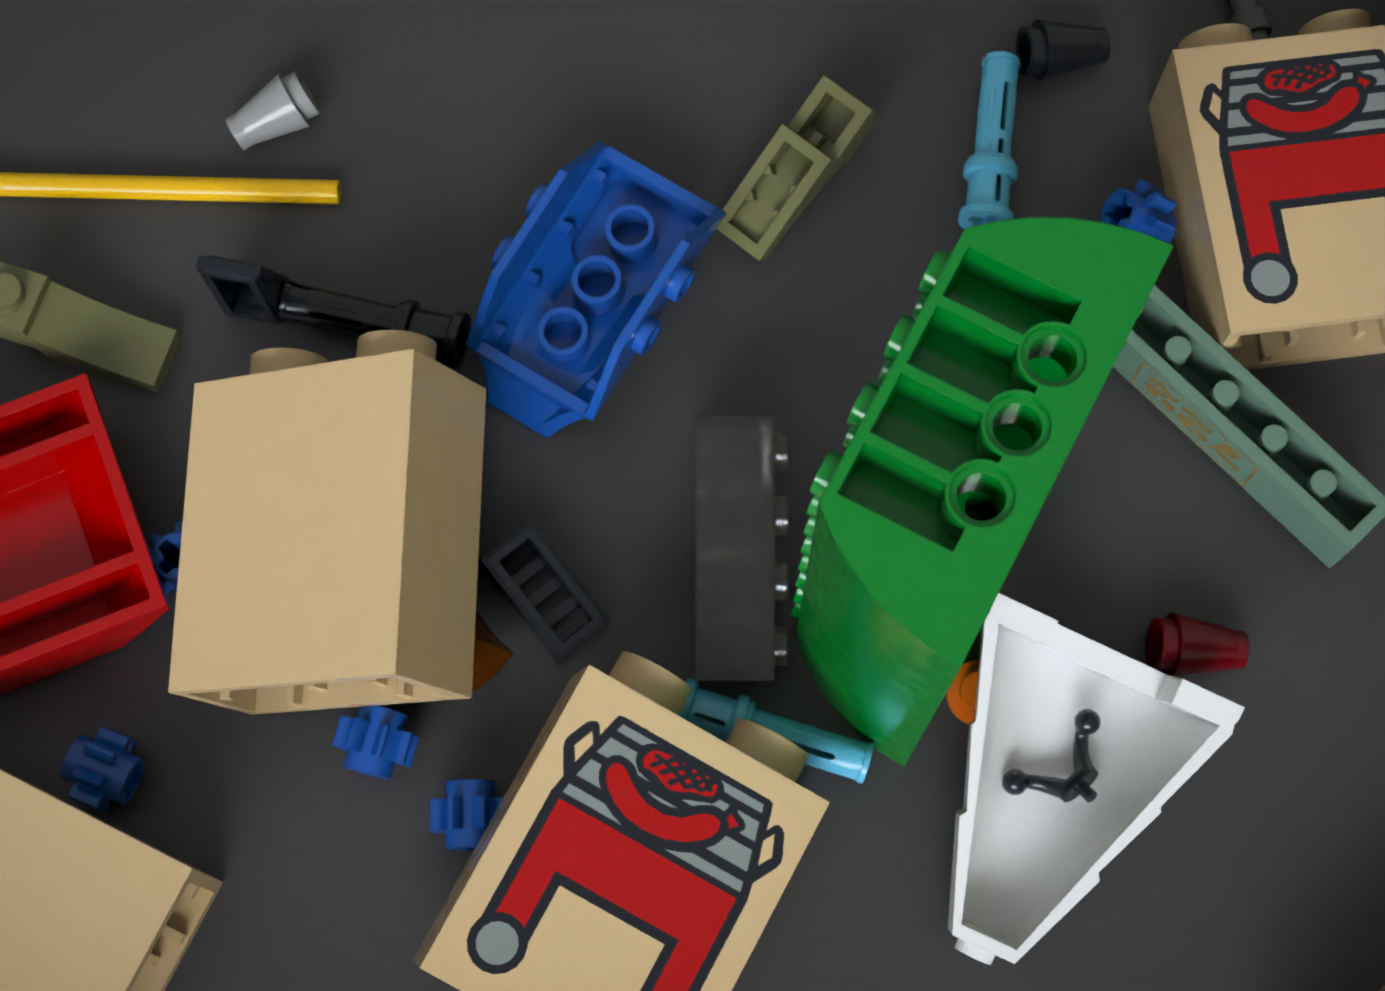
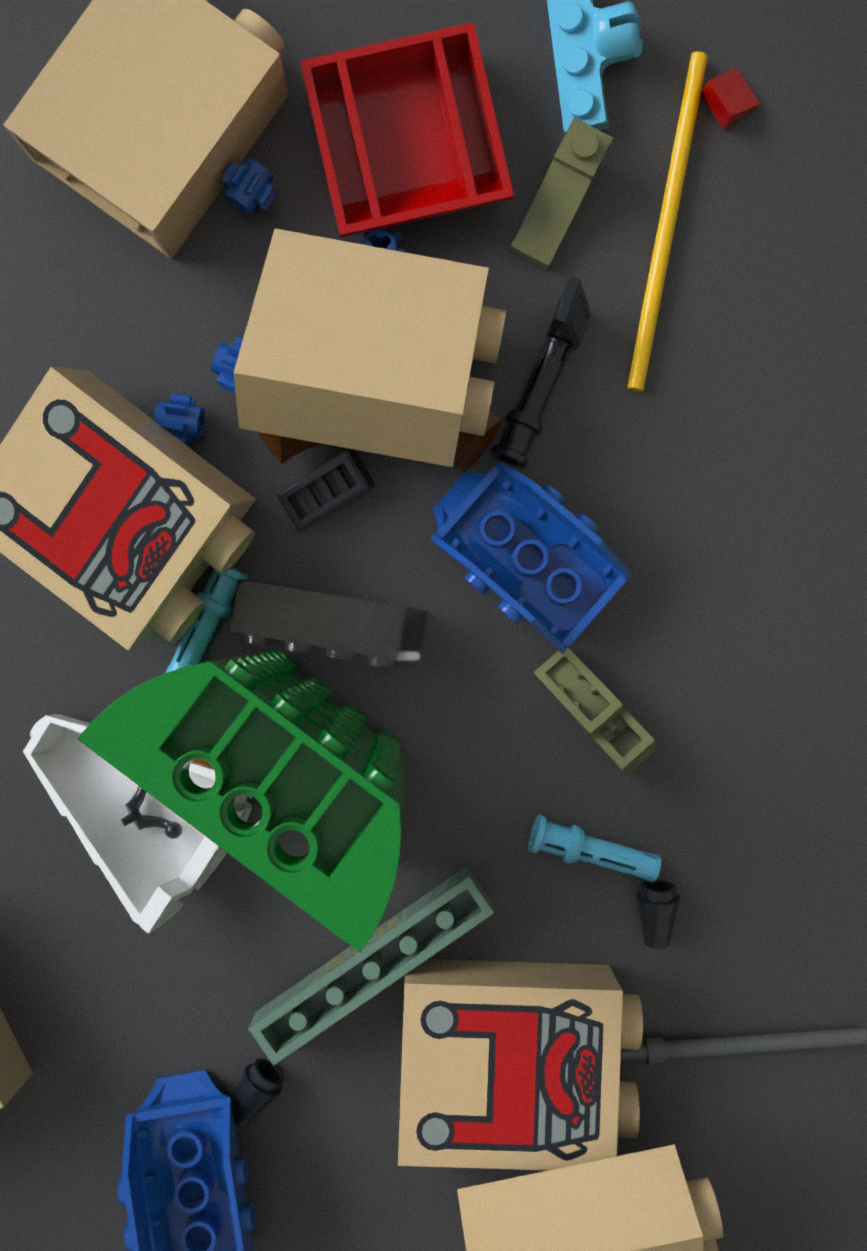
camera: 100 degrees right, 15 degrees up
light grey cone [225,71,321,150] -> none
blue gear [1100,179,1177,243] -> none
dark red cone [1145,612,1249,676] -> none

